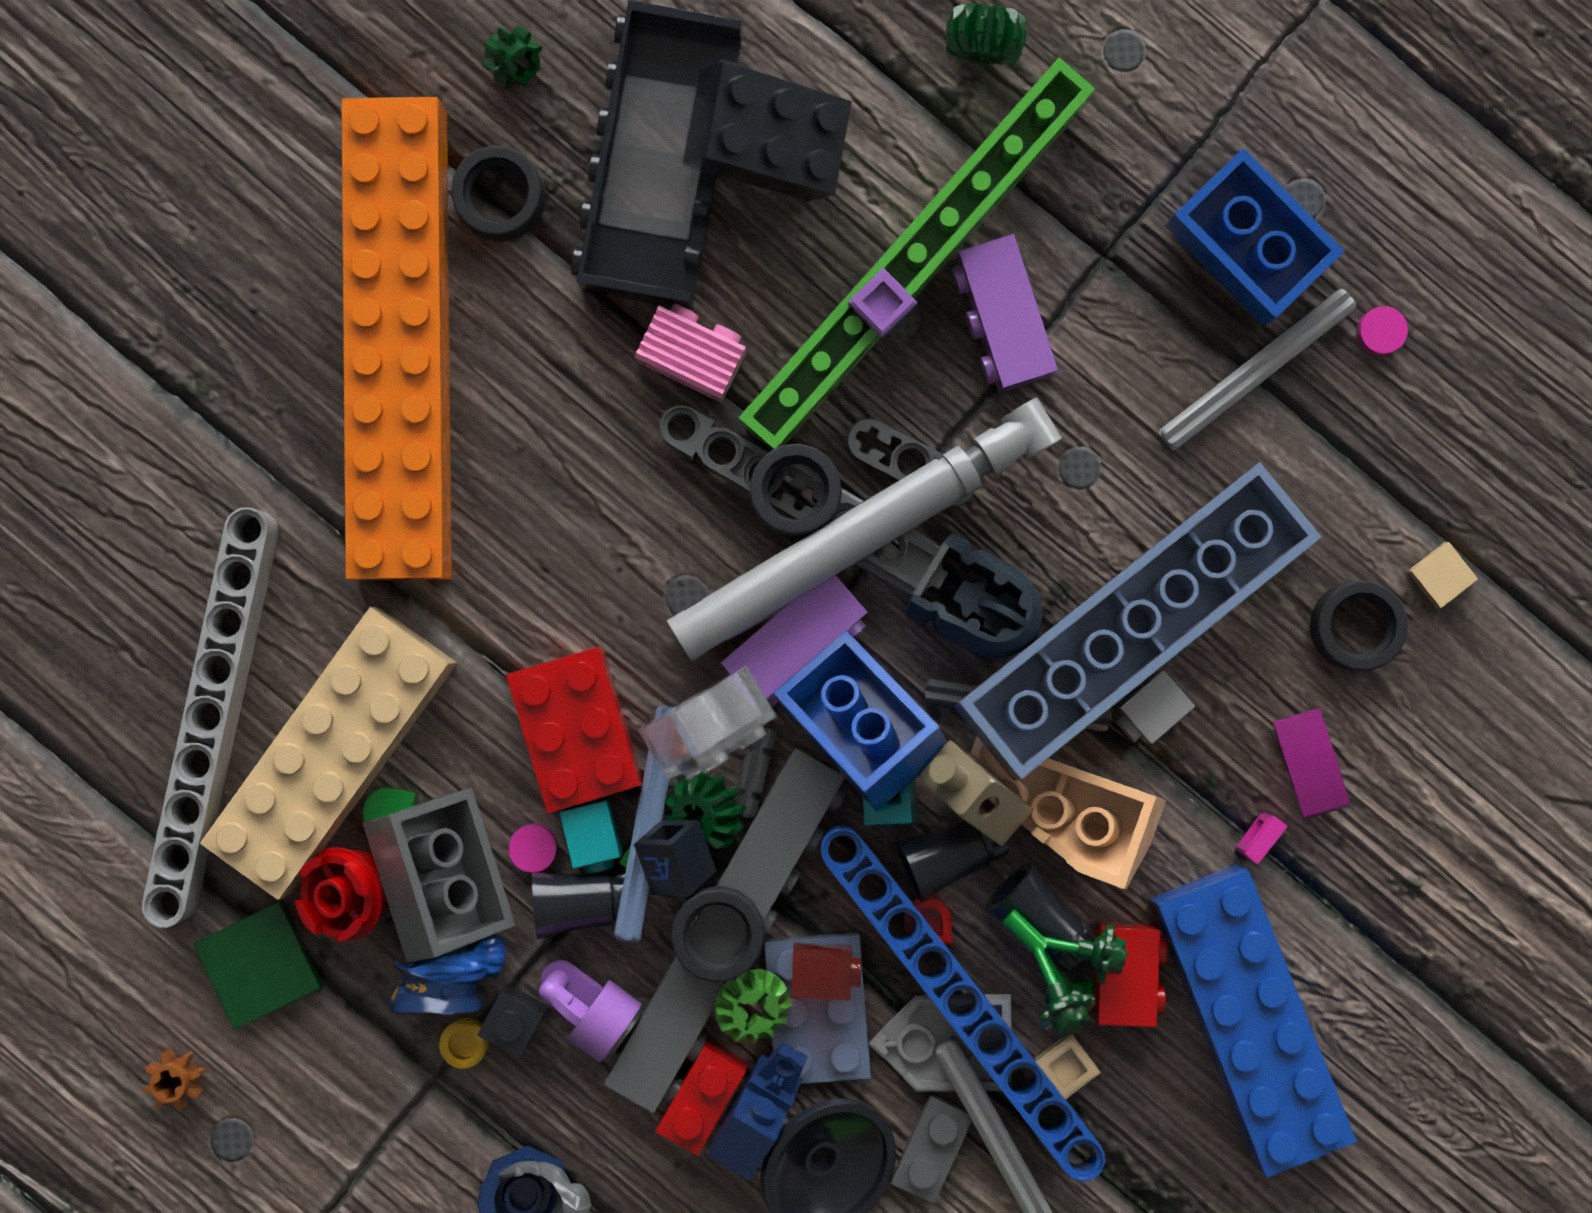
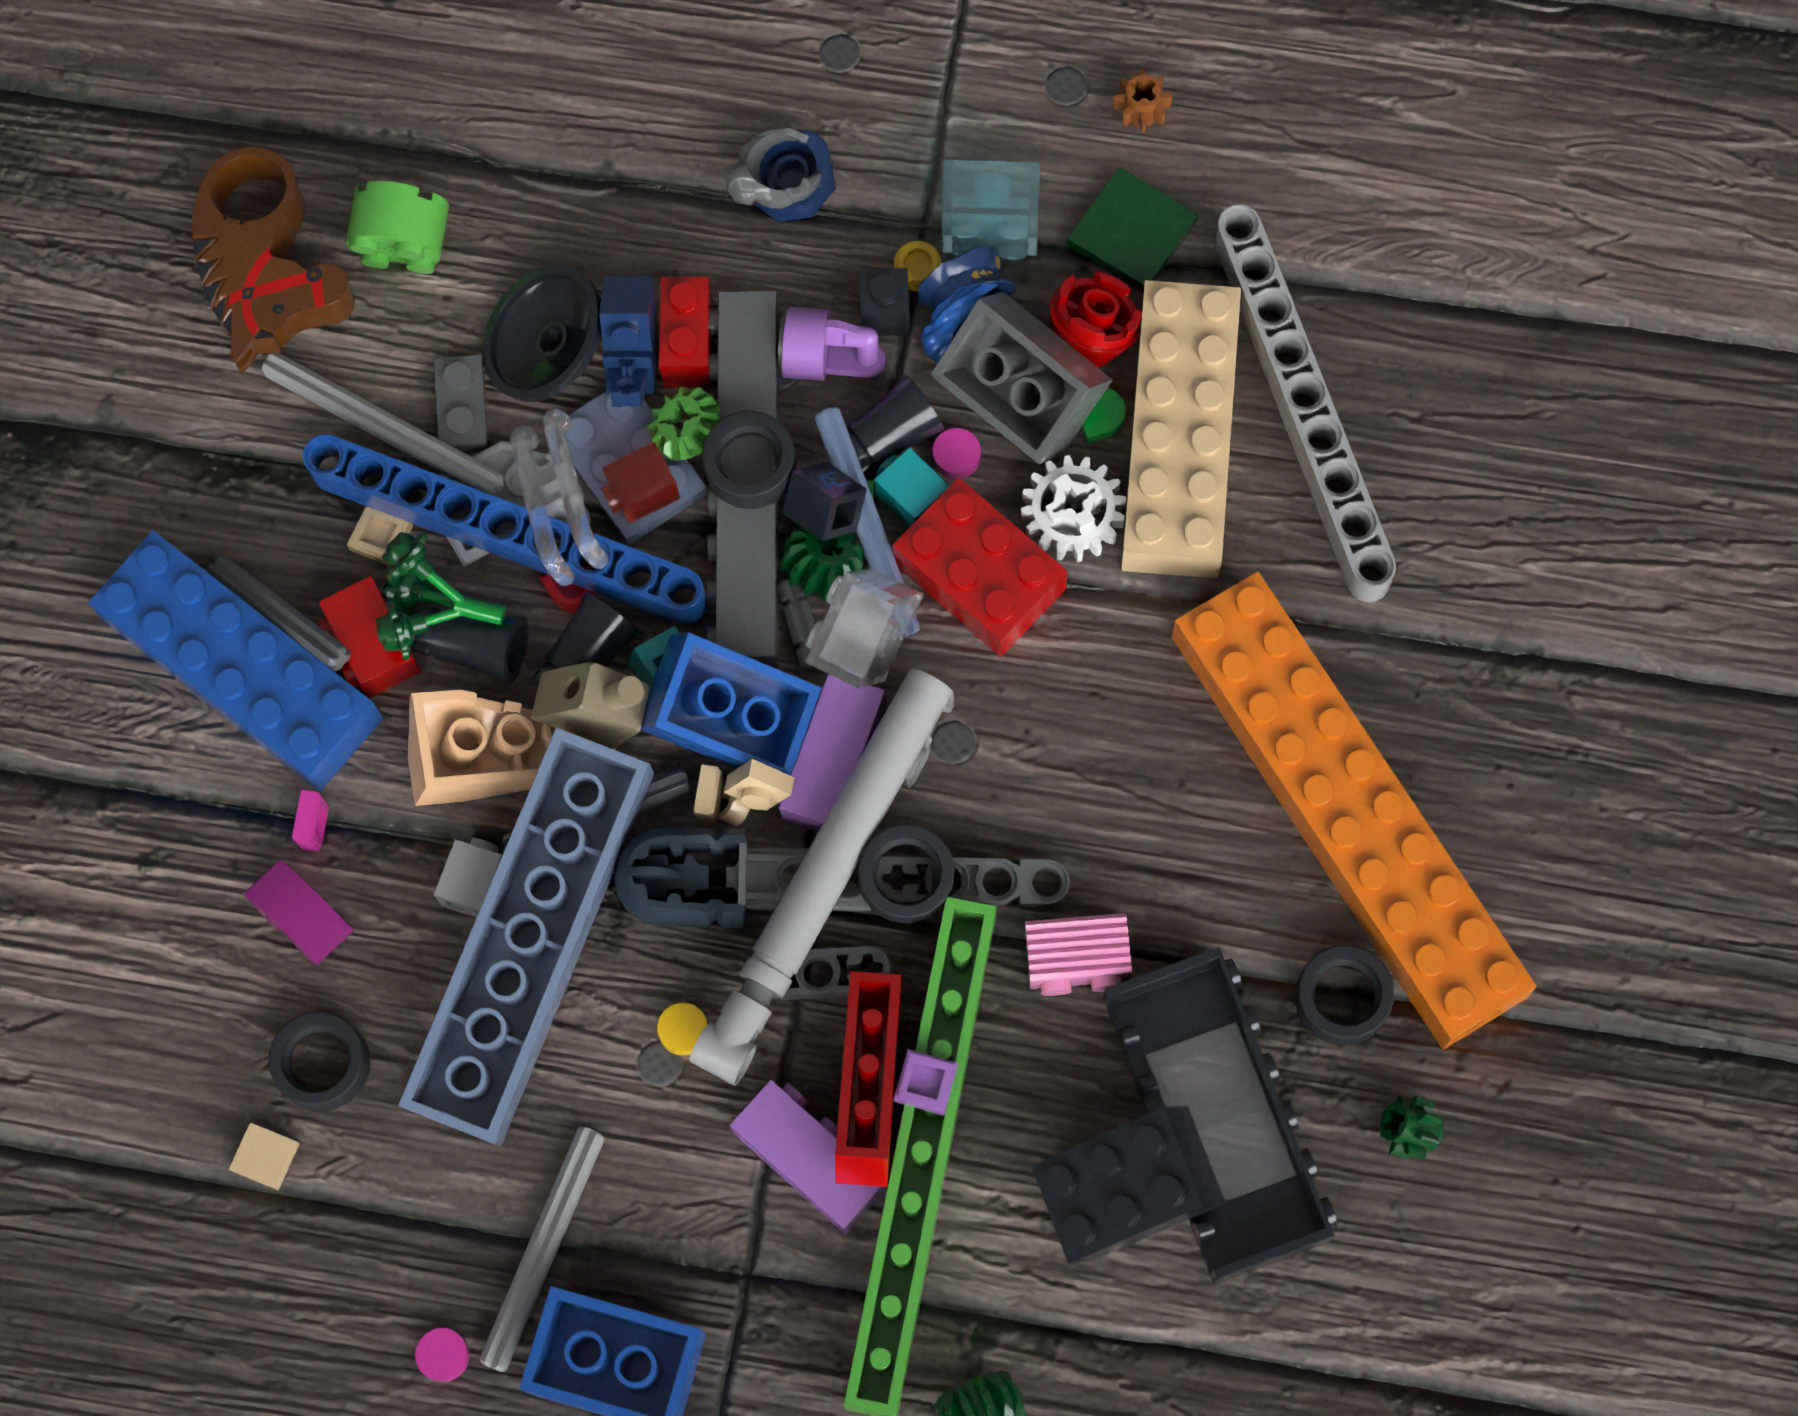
camera: 155 degrees right, 15 degrees down
none -> dark grey axle [207,555,351,671]
none -> clear piece [510,408,609,586]
none -> yellow tile [657,1003,707,1056]
none -> tan tile [693,765,724,827]
none -> tan plate [717,759,795,826]
none -> red brick [835,971,901,1187]
none -> clear light blue brick [942,160,1040,260]
none -> white gear [1021,455,1126,562]

